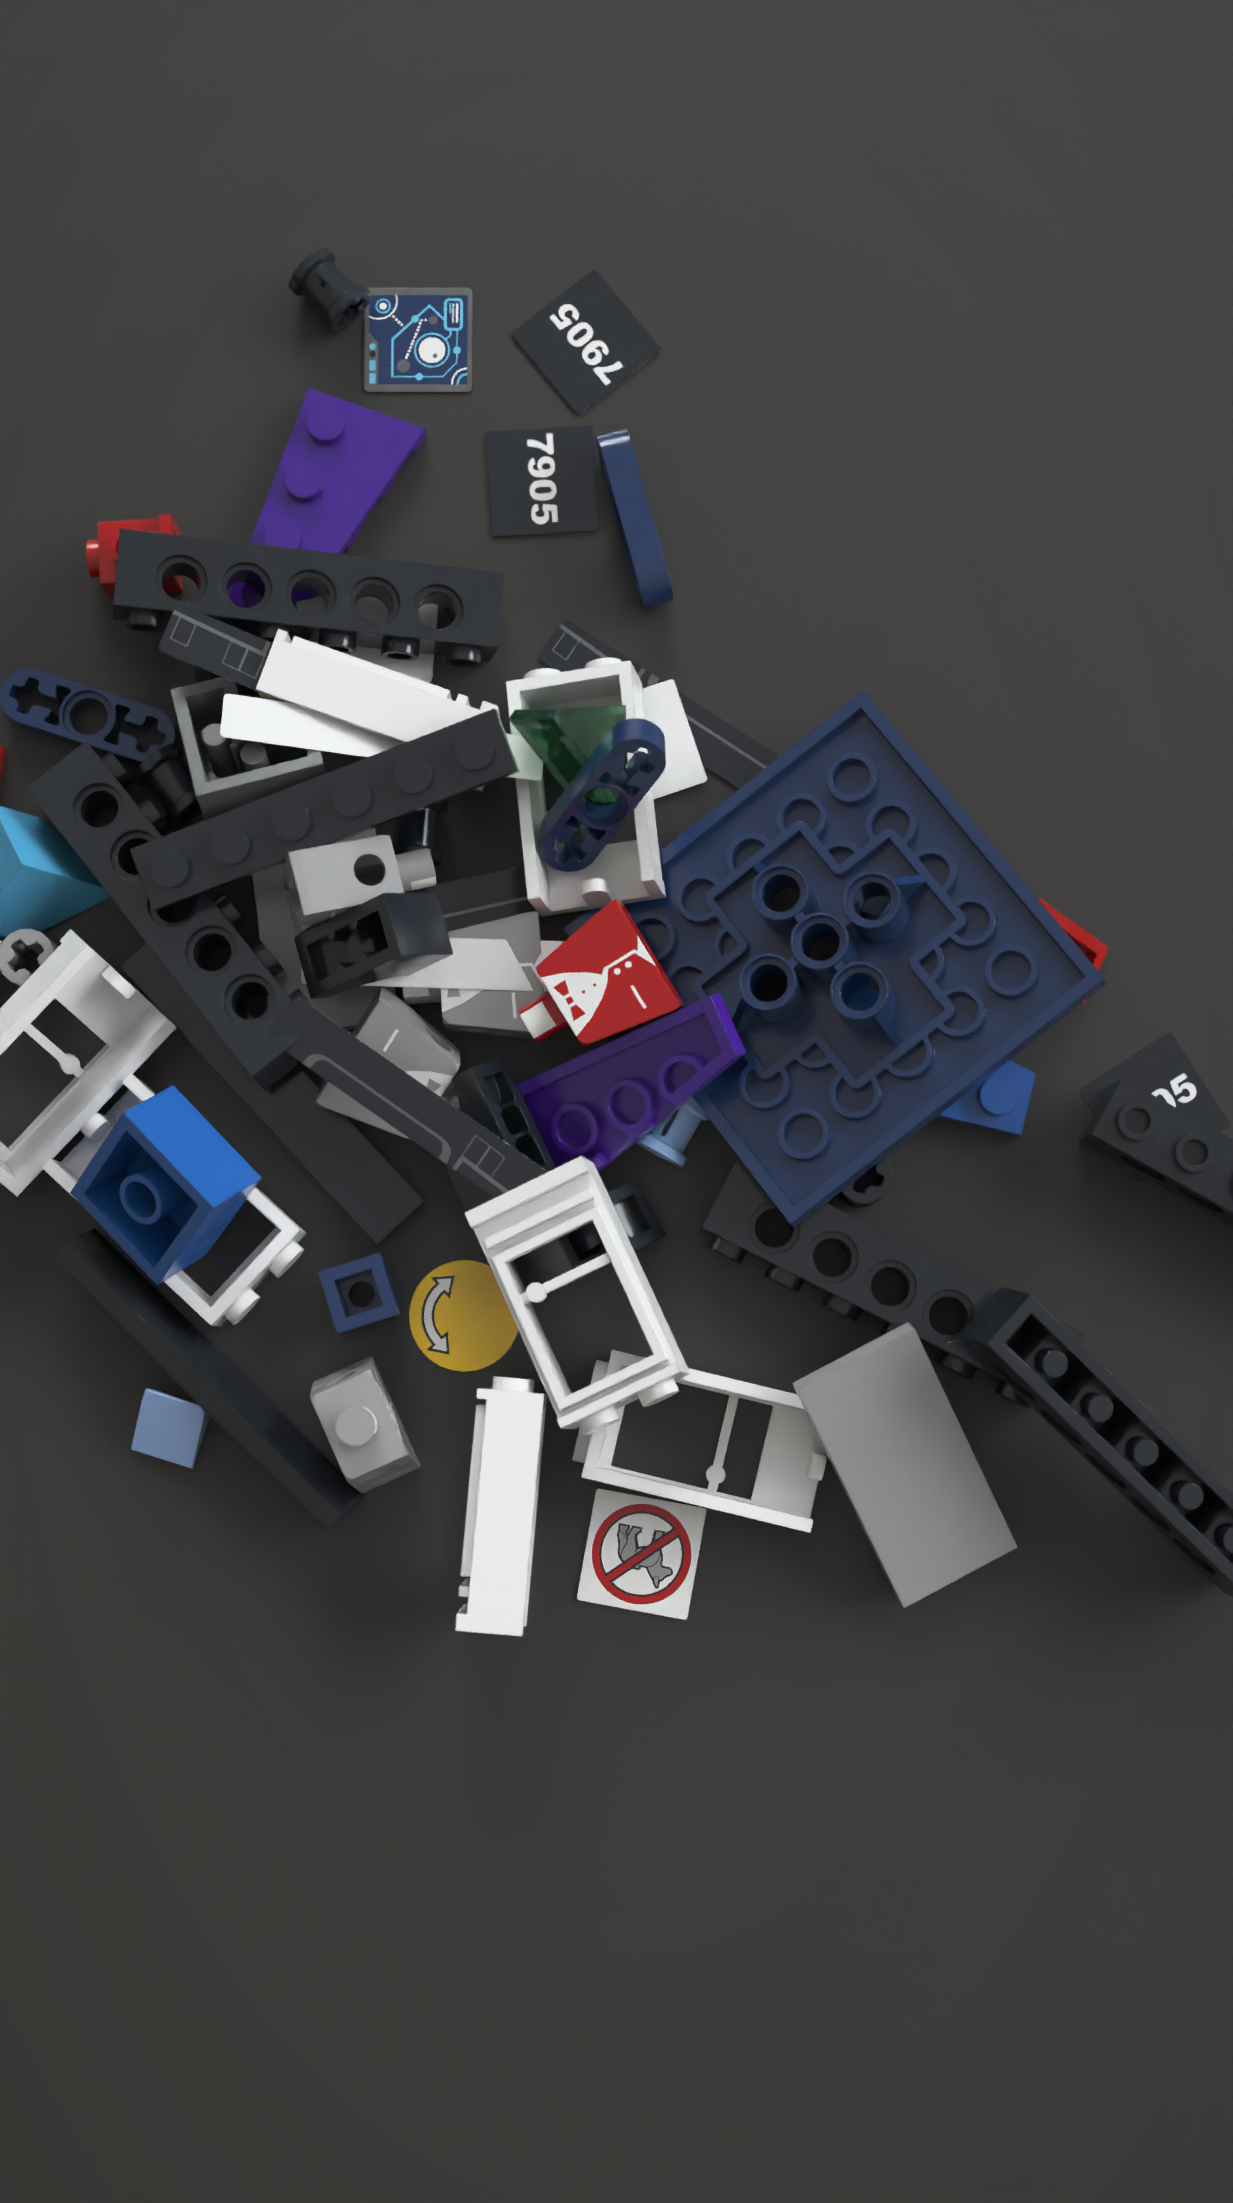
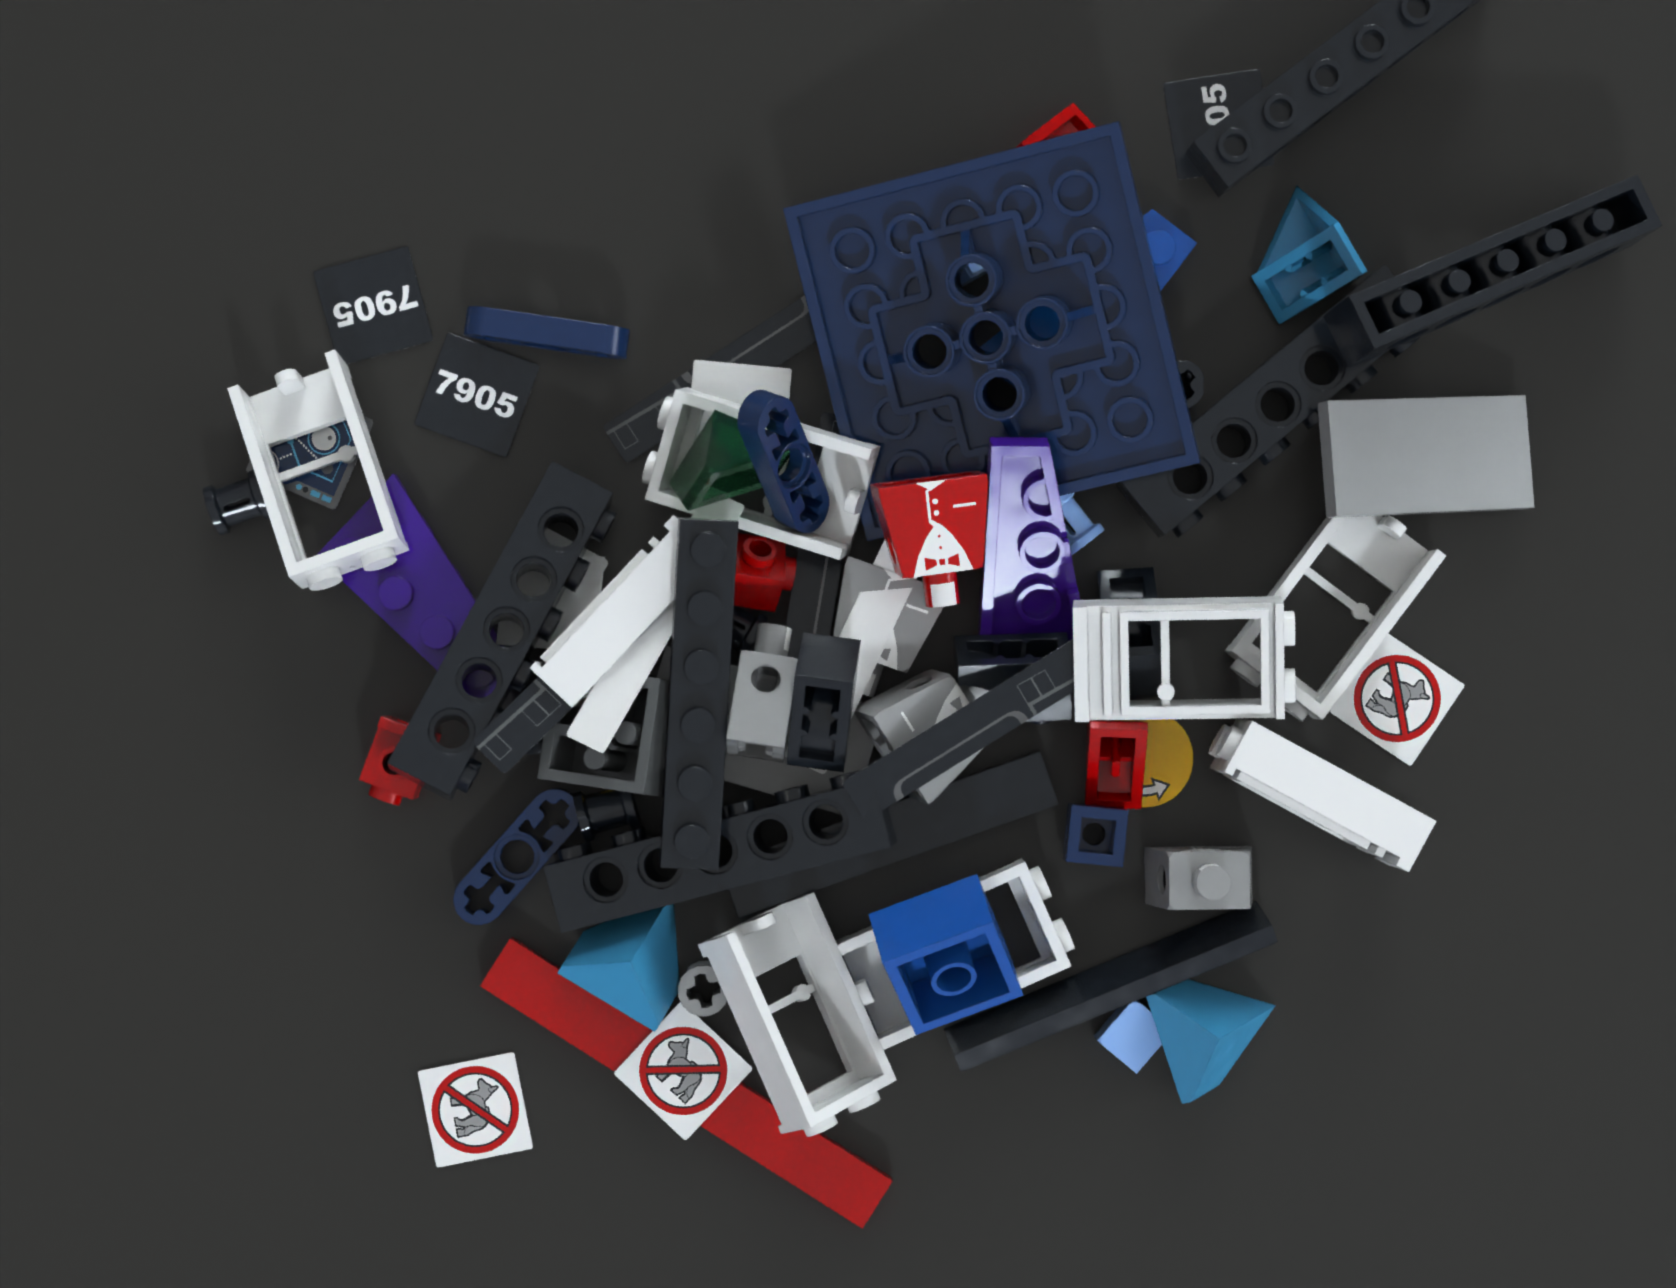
camera: 70 degrees left, 5 degrees up
none -> white door [227,350,410,591]
none -> red brick [734,533,797,612]
none -> red slope [1085,720,1148,809]
none -> dark azure slope [1146,979,1276,1104]
none -> dark azure slope [1251,186,1368,325]

